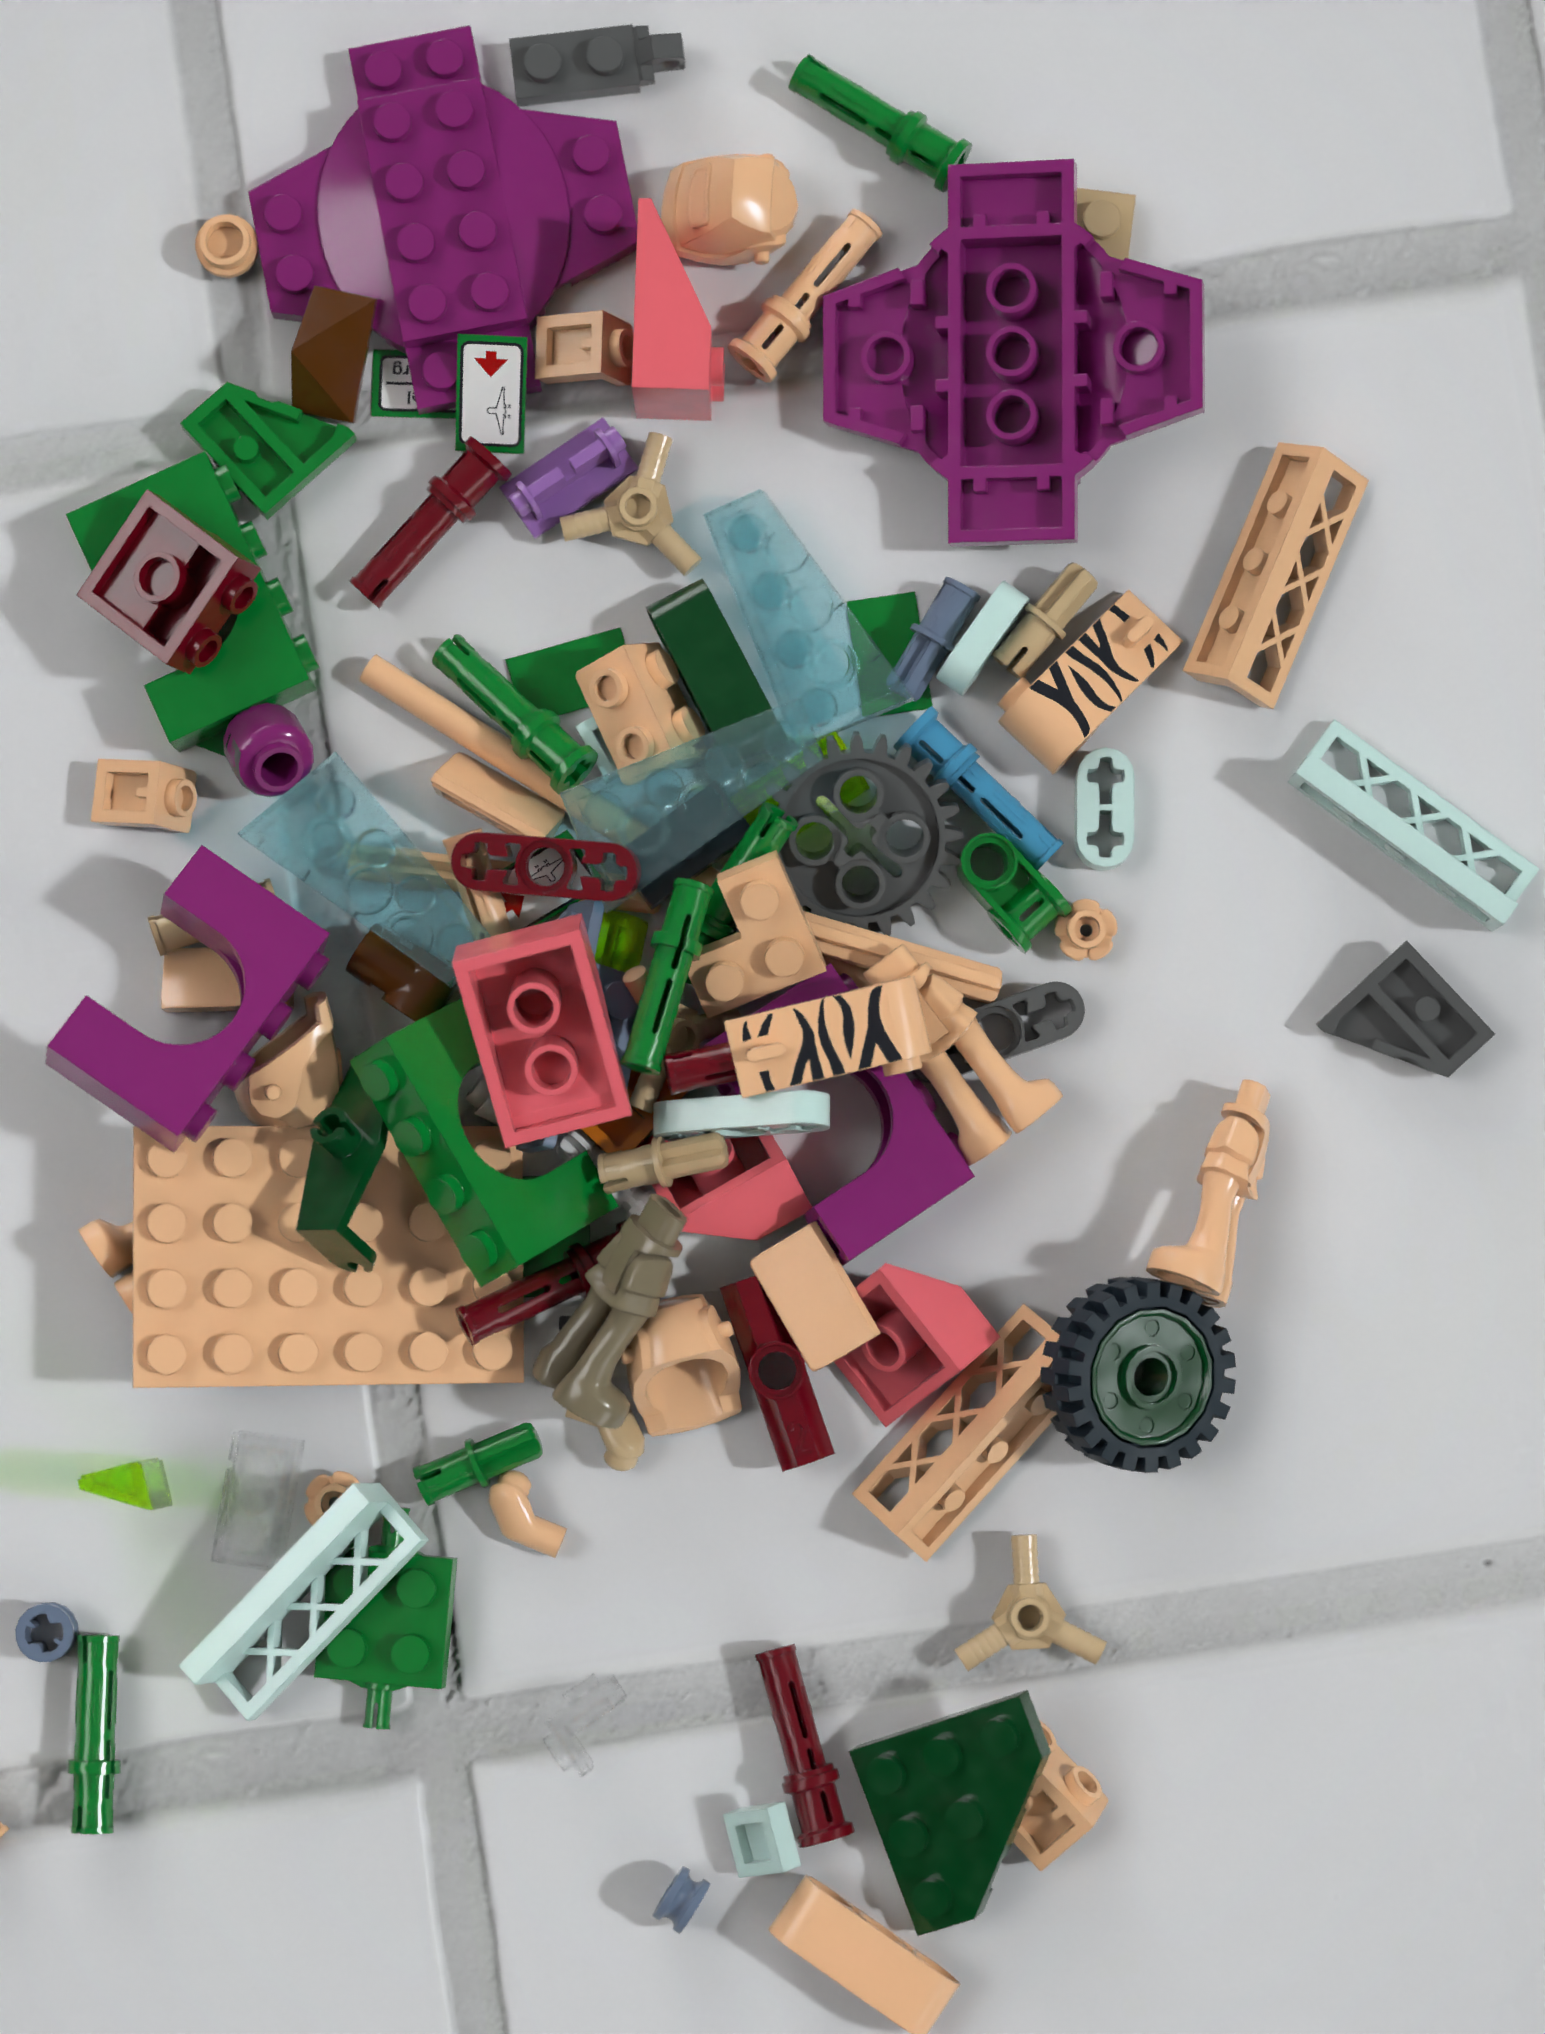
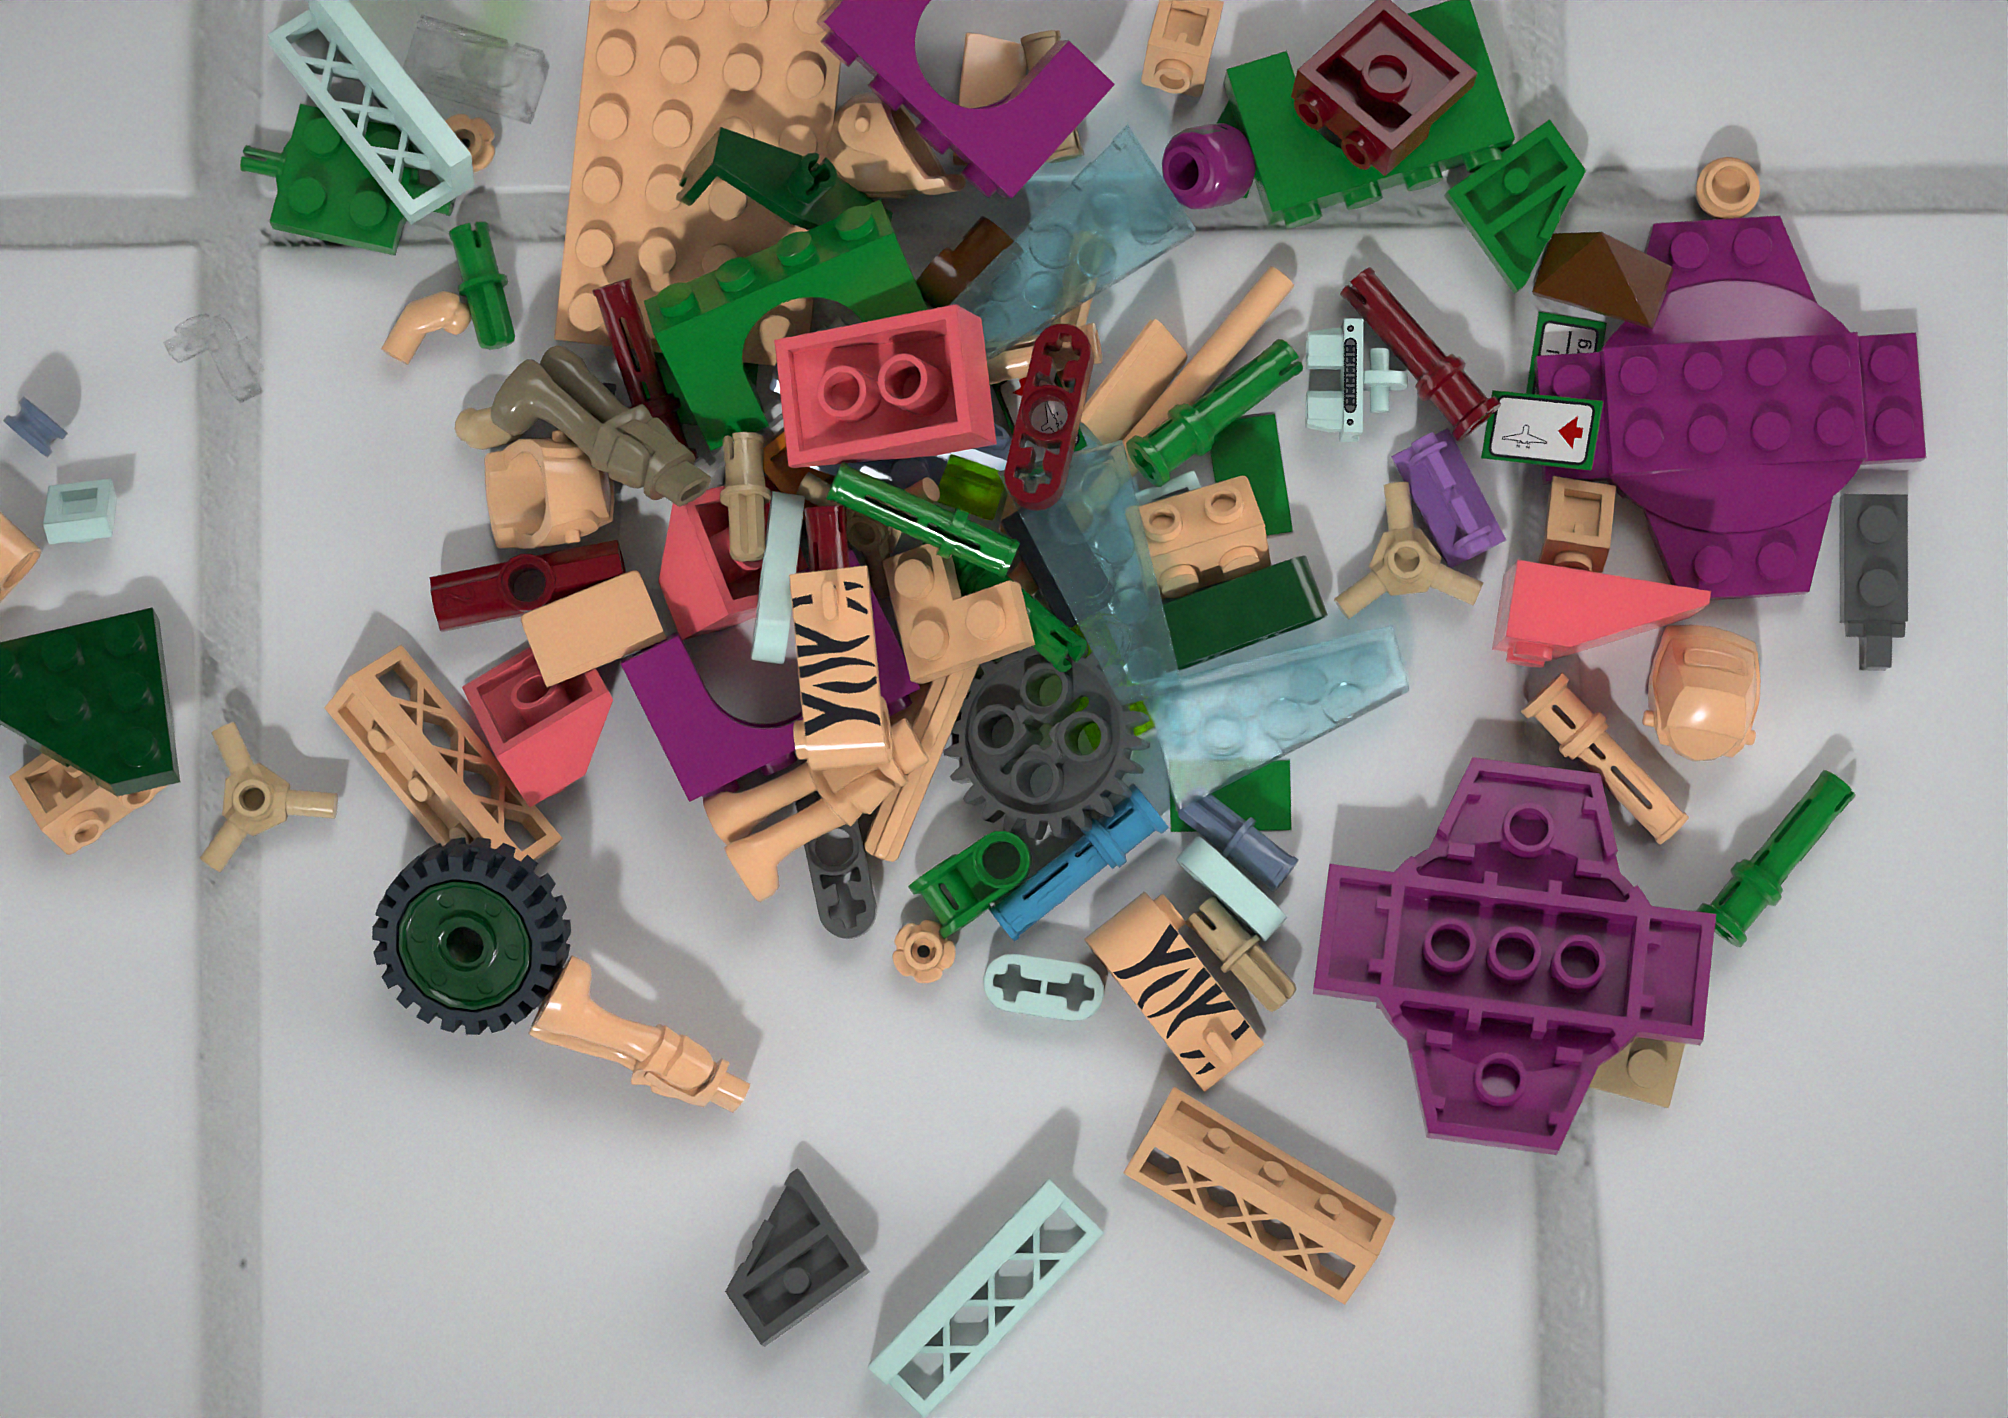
camera: 100 degrees right, 0 degrees up
dark red pin [755,1644,855,1848] -> none
none -> light aqua hips [1305,318,1408,442]

